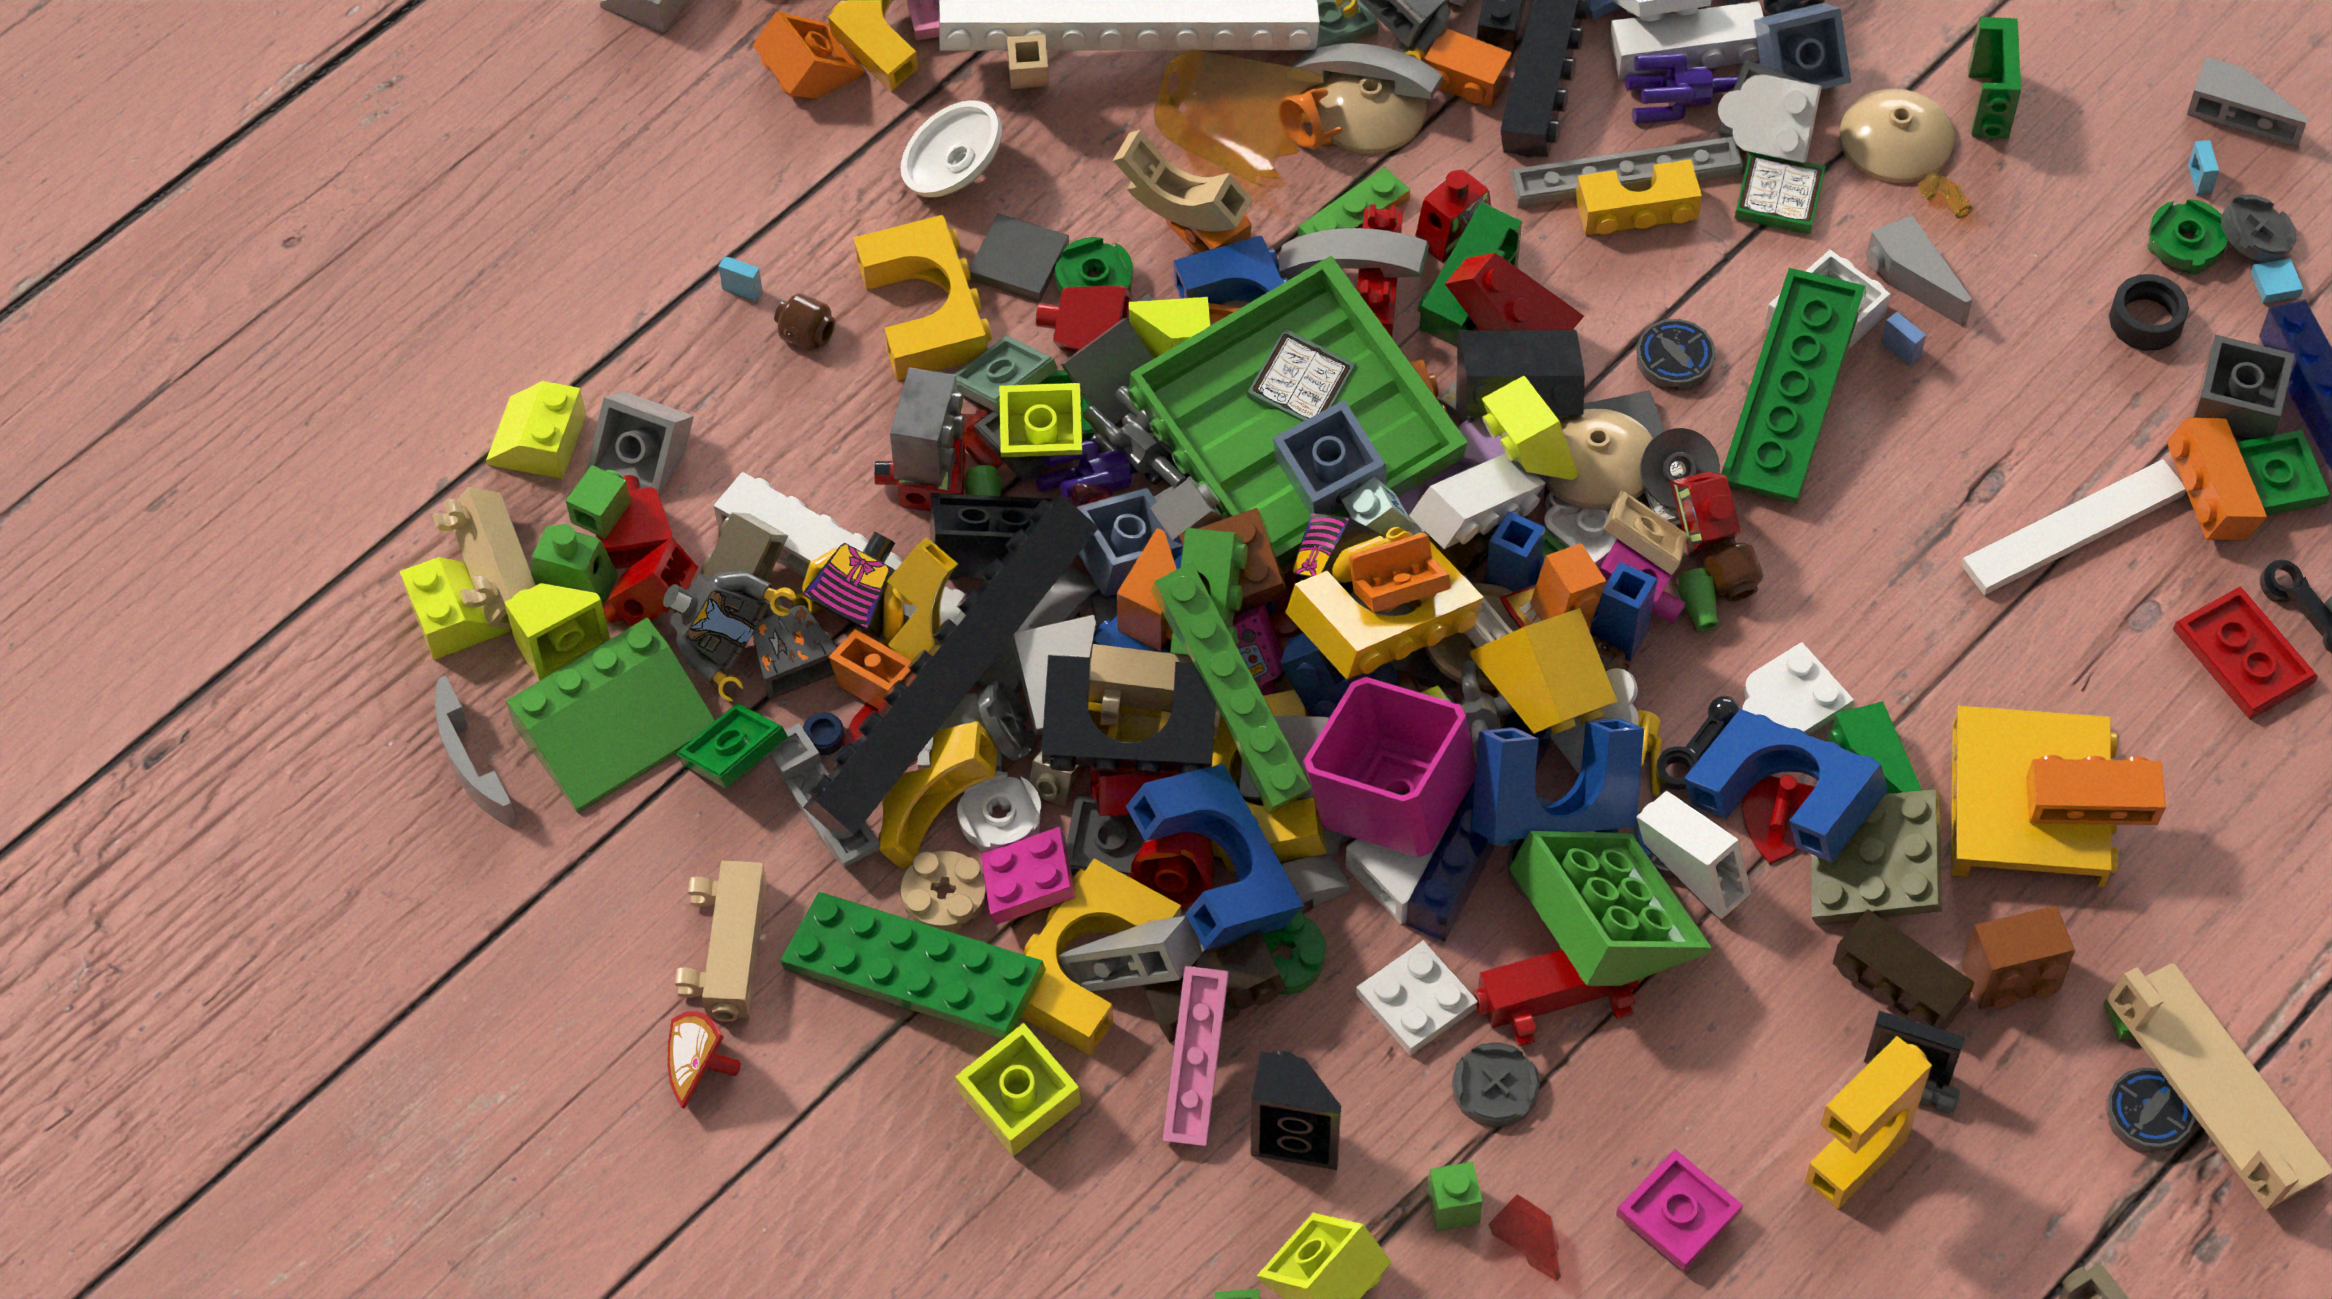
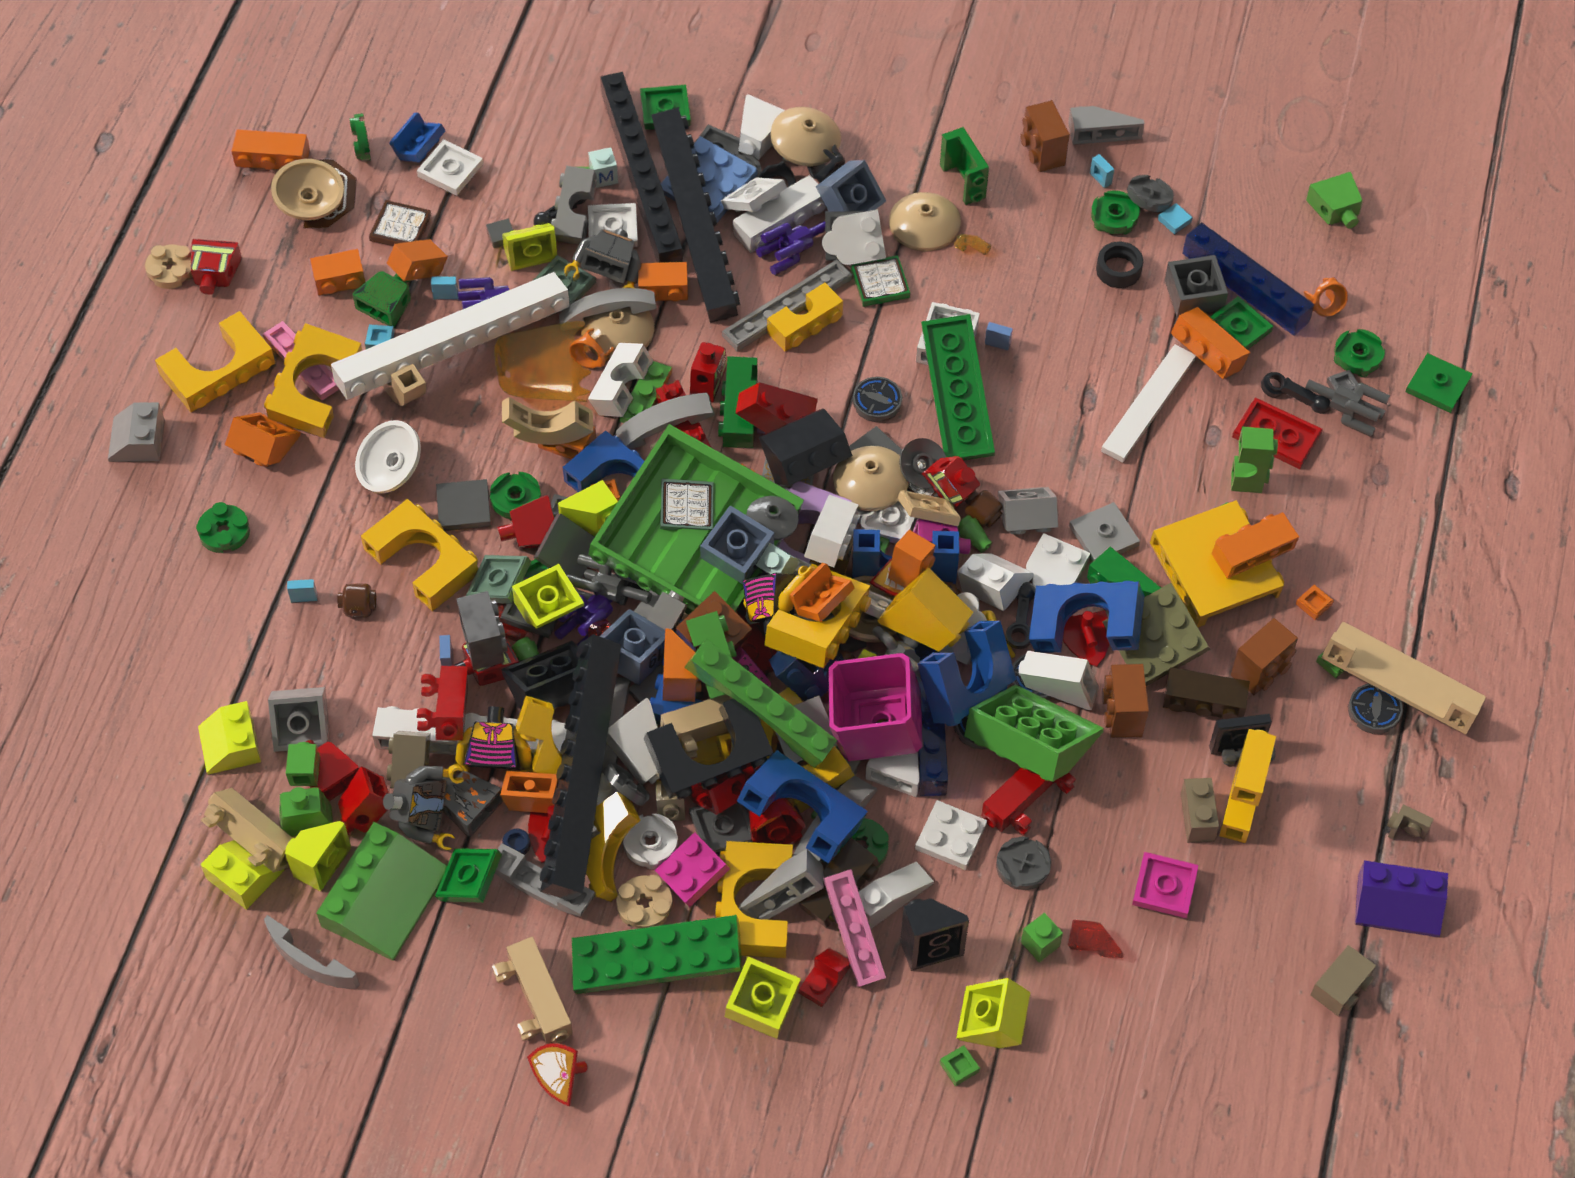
camera: 30 degrees left, 0 degrees up
neon yellow slope [1482,376,1579,480] -> none
light grey slope [1866,215,1973,325] -> none
none -> green plate [196,502,250,553]
none -> red brick [417,666,468,741]
none -> medium blue tile [439,635,453,666]
none -> white arch [588,343,653,417]
none -> dark grey dish [746,496,798,540]
none -> red slope [799,948,851,1008]
none -> white slope [859,862,934,929]
none -> white slope [957,553,1034,611]
none -> light grey slope [998,487,1058,534]
none -> dark orange brick [1020,100,1070,172]
none -> light grey plate [1069,503,1140,562]
none -> dark orange brick [1102,664,1149,738]
none -> dark tan brick [1180,778,1219,843]
none -> bright green arch [1231,427,1278,493]
none -> orange tile [1296,585,1334,620]

